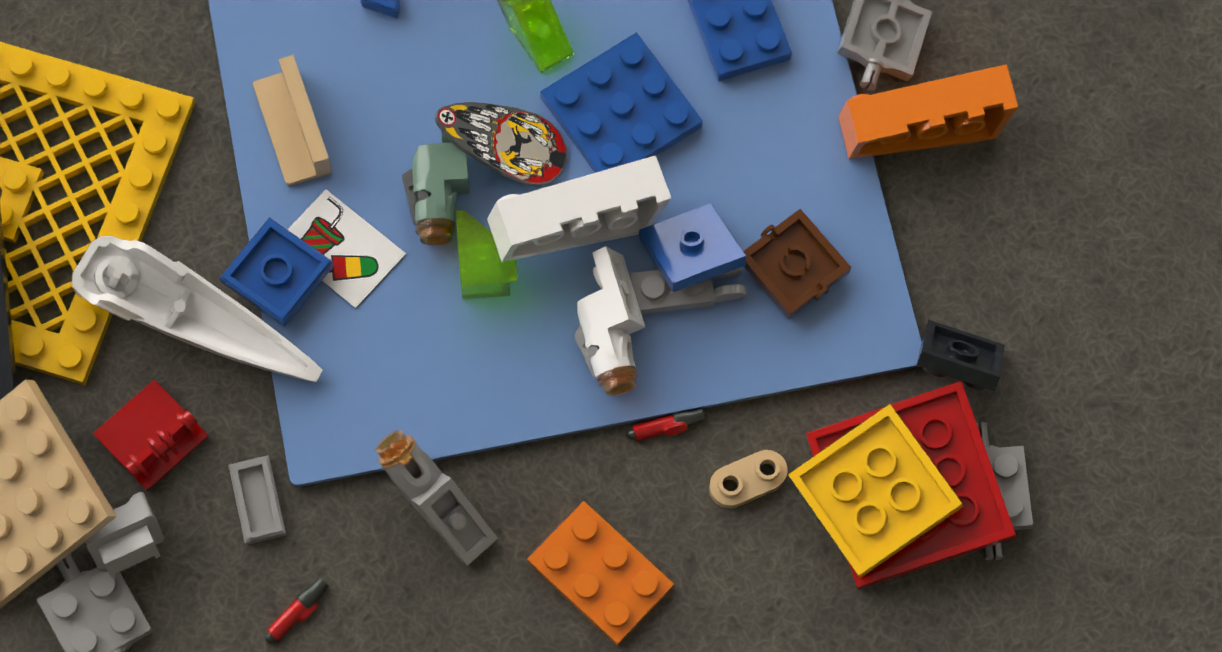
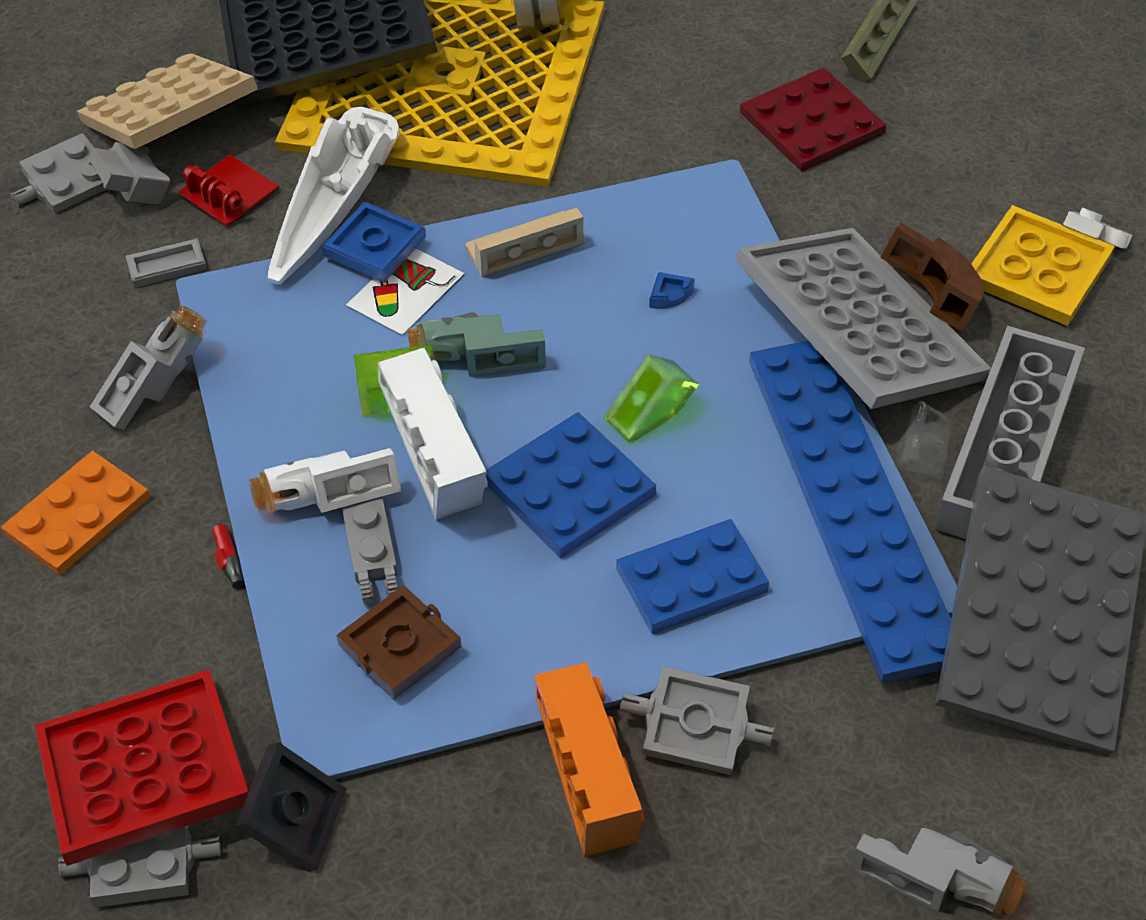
camera: 90 degrees right, 20 degrees down
piece [265,577,329,643] -> none
shield [435,102,567,187] -> none
plate [639,203,746,292] -> none
tan plate [709,450,787,509] -> none
yellow plate [788,404,963,578] -> none

